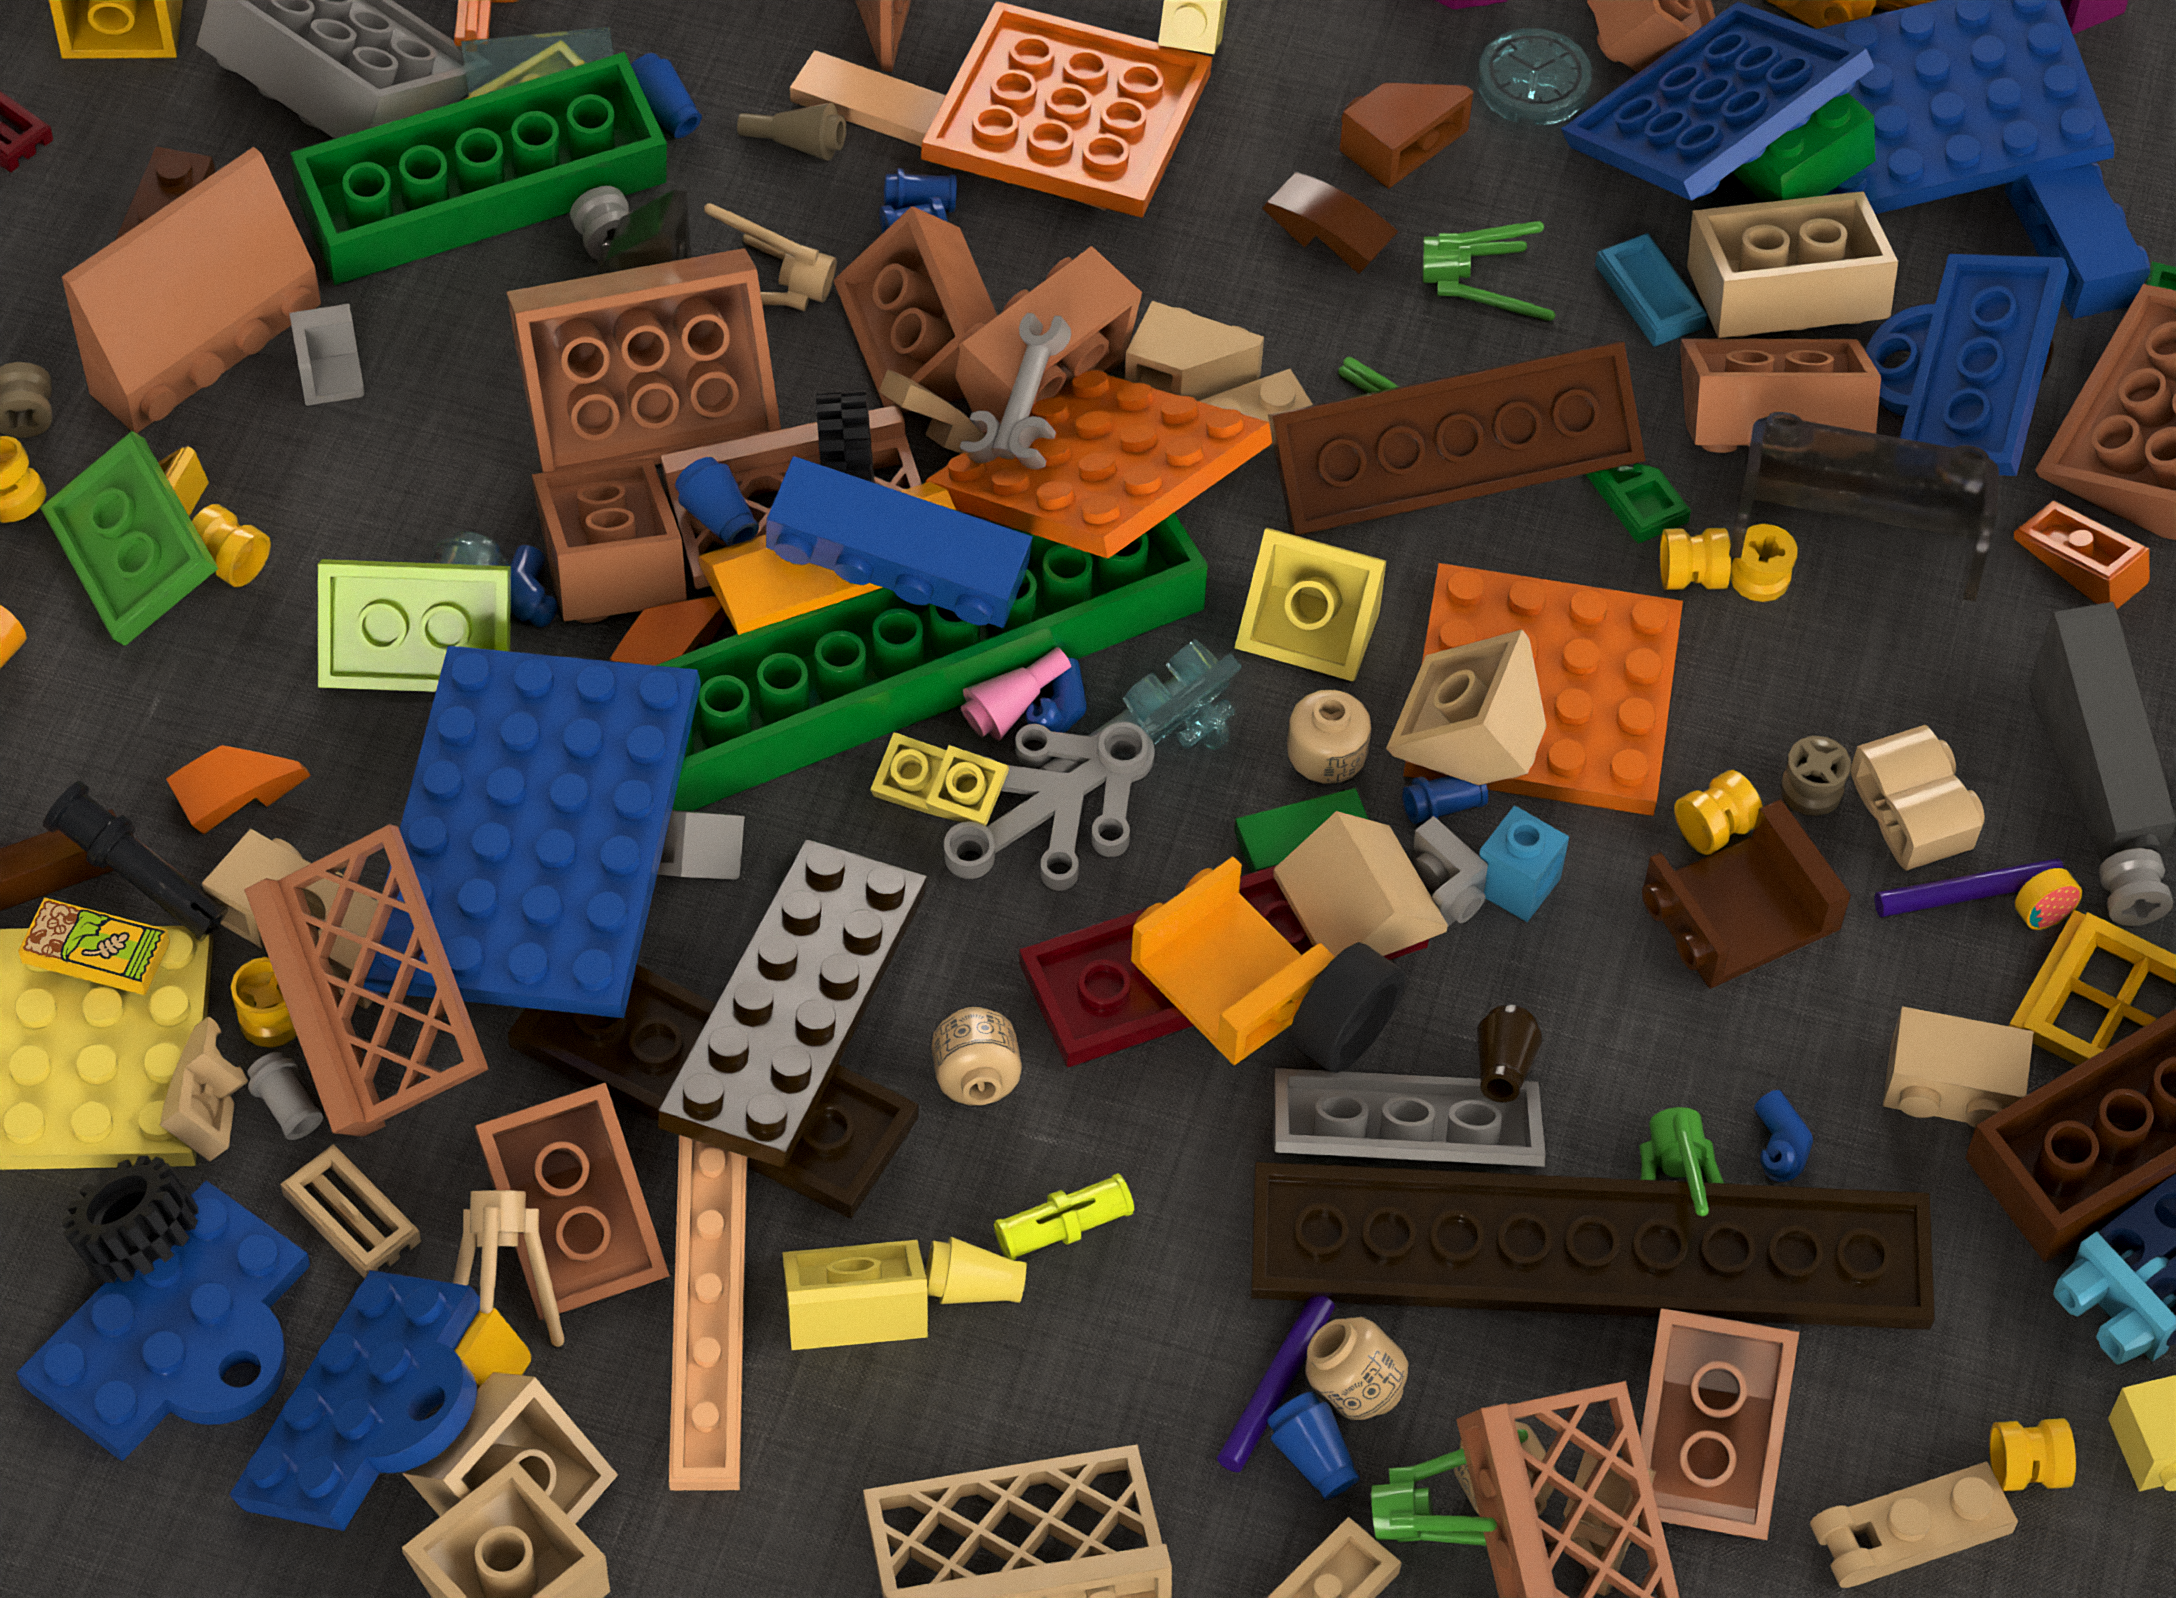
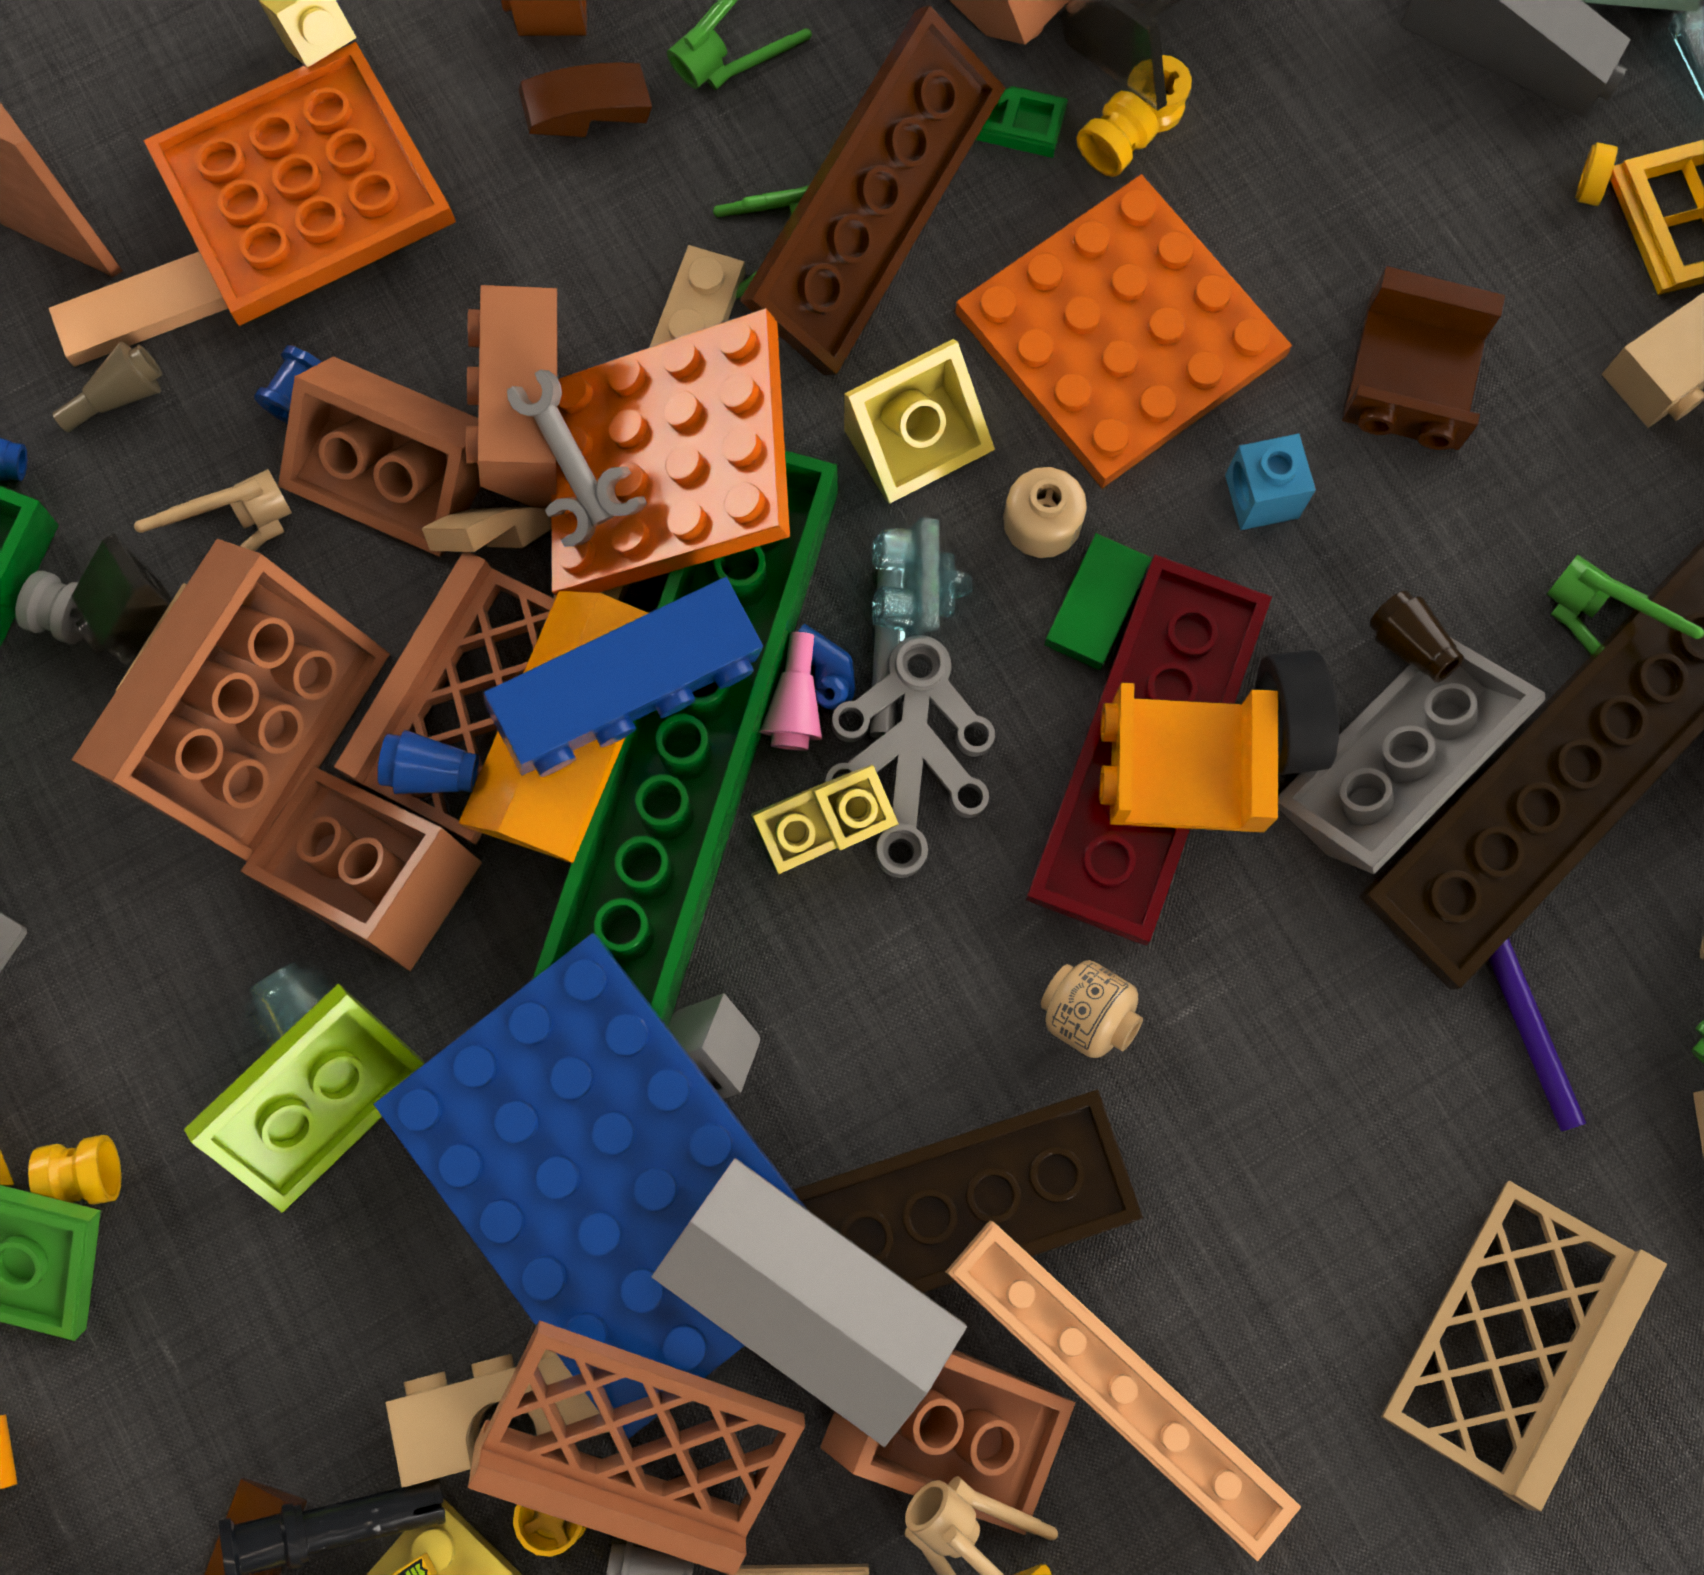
camera: 45 degrees left, 20 degrees up
orange slope [166,745,311,835] -> none
blue arm [510,545,558,628] -> none
orange slope [610,596,727,666] -> none
plate [658,839,927,1169] -> none
light yellow slope [782,1240,928,1350] -> none
black tyre [816,390,874,483] -> none
blue pin [884,168,957,212] -> none
light yellow cone [925,1237,1026,1304] -> none
neon yellow pin [993,1173,1134,1260] -> none
tan slope [1125,301,1264,401] -> none
blue cone [1267,1391,1360,1500] -> none
tan slope [1273,811,1448,957] -> none
tan head [1305,1317,1408,1420] -> none
tan slope [1386,630,1547,786] -> none
blue pin [1402,775,1488,824] -> none
light grey bracket [1411,816,1488,926] -> none
yellow wheel [1674,770,1763,855] -> none
blue arm [1754,1090,1813,1182] -> none
dark tan wheel [1781,736,1851,816] -> none
tan brick [1850,725,1985,871] -> none
dark purple bar [1874,858,2064,917] -> none
light grey wheel [2098,848,2173,926] -> none
none -> light grey slope [651,1158,967,1447]

